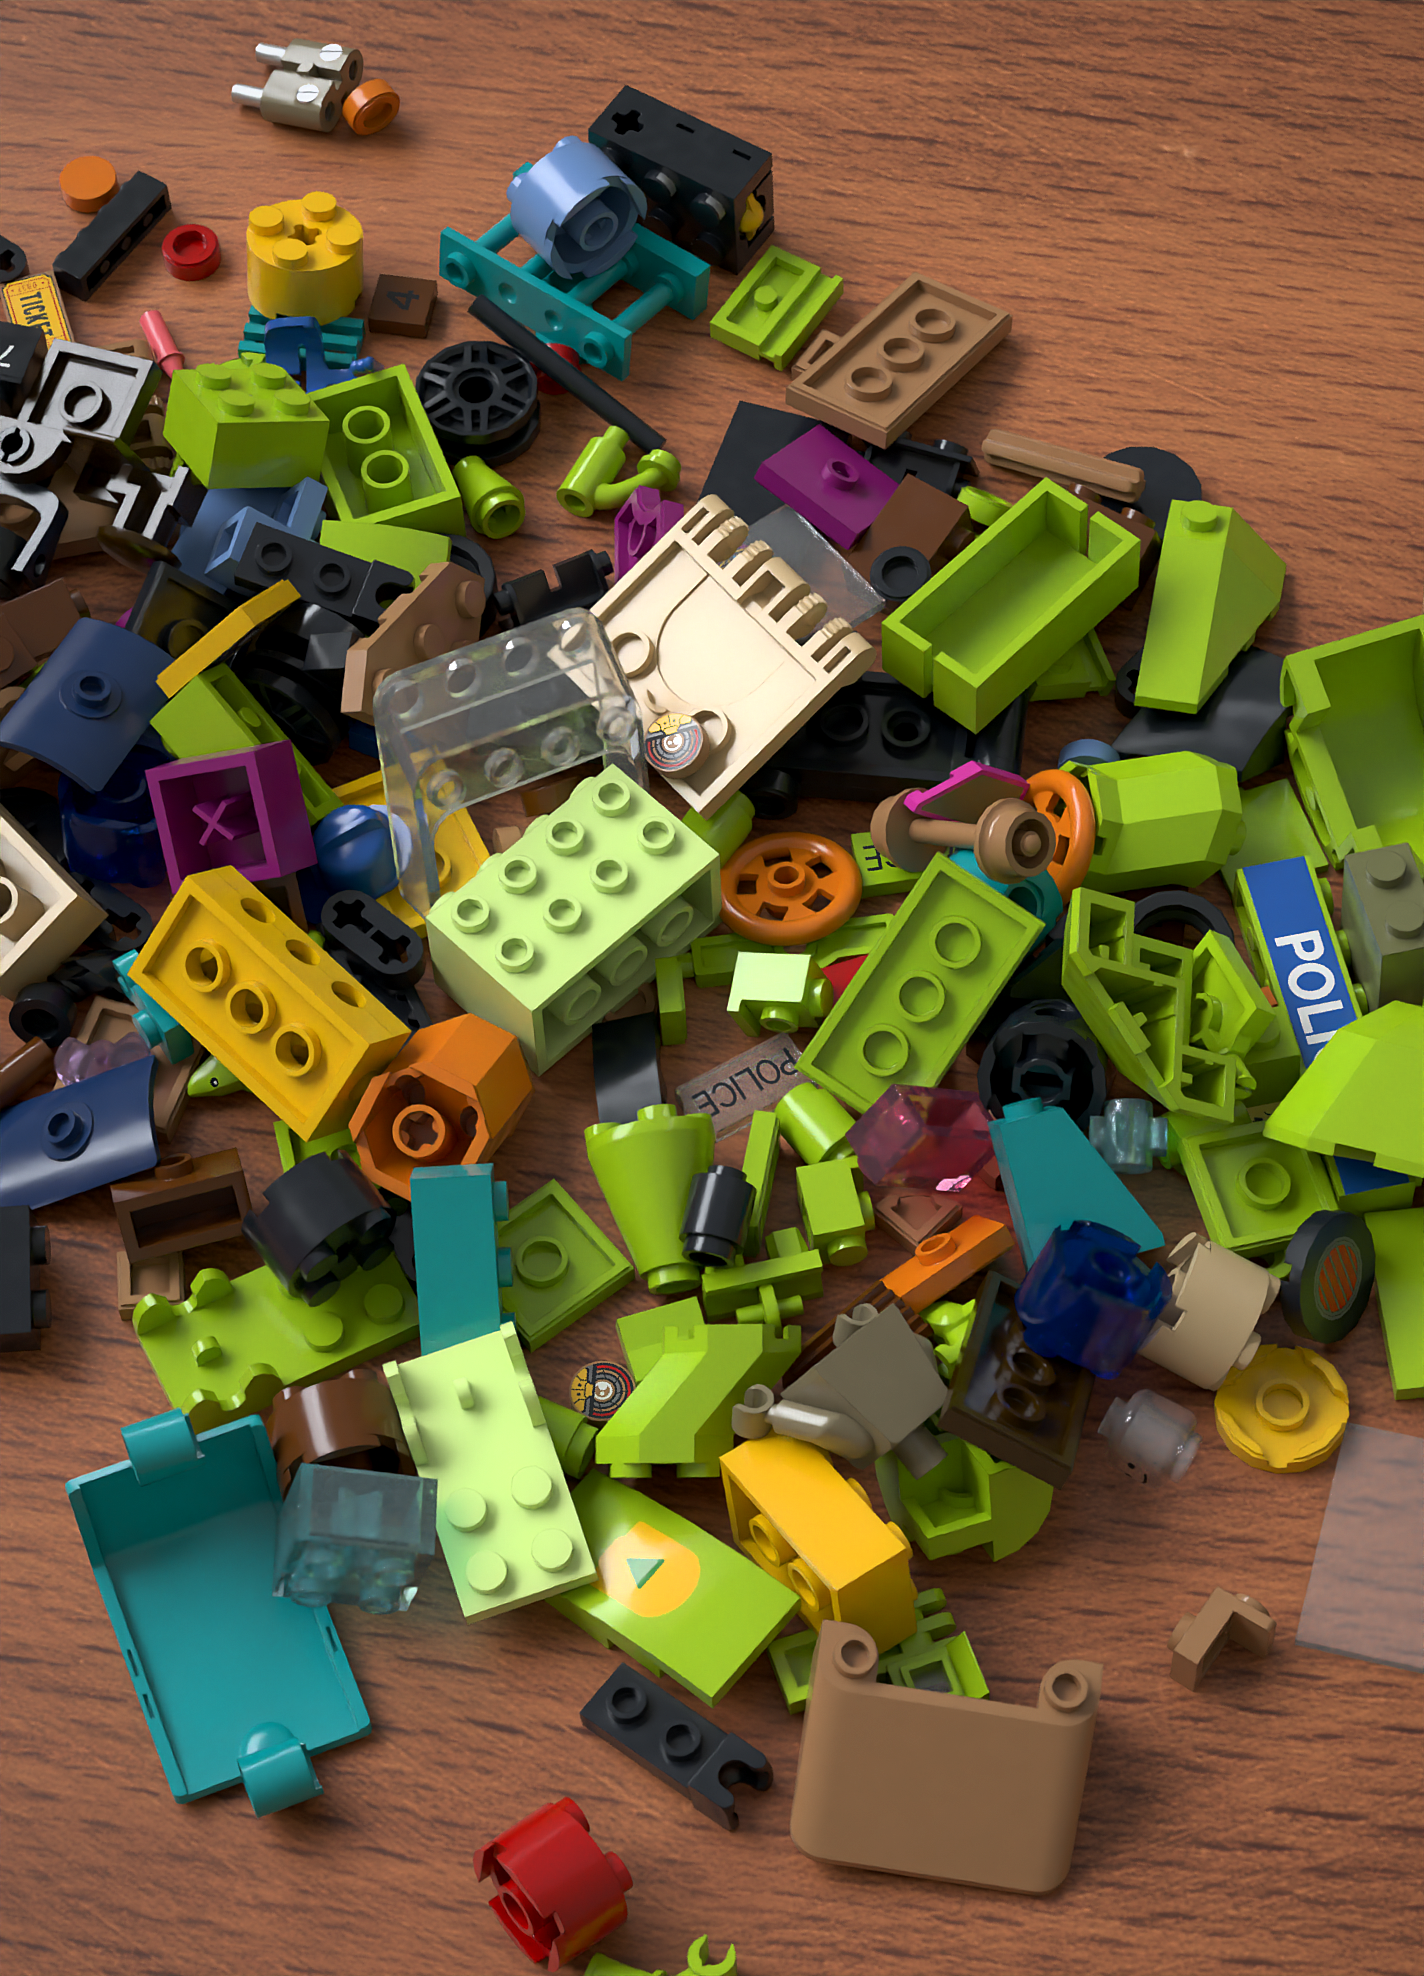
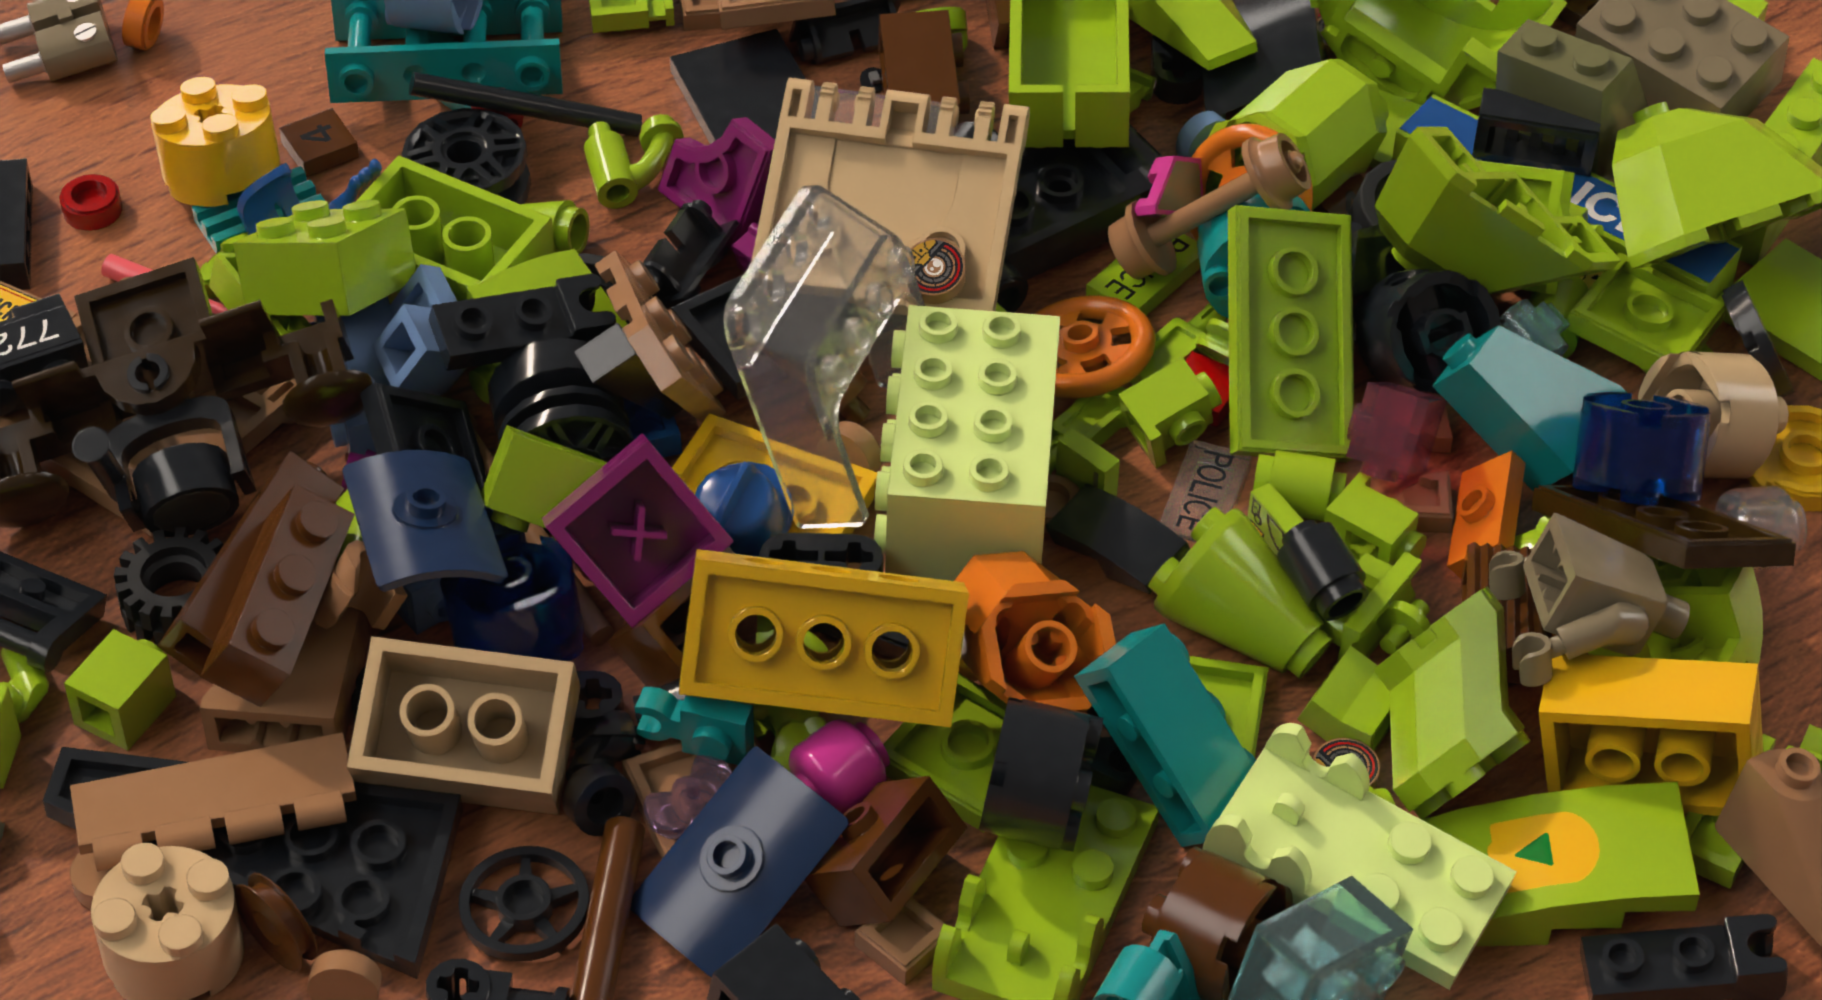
camera: 45 degrees left, 10 degrees down
yellow tile [155,579,301,698] -> none
magenta plate [754,424,899,550] -> none
black tile [870,546,932,610] -> none
none -> dark pink head [788,719,890,814]
none -> black slope [1472,87,1601,176]

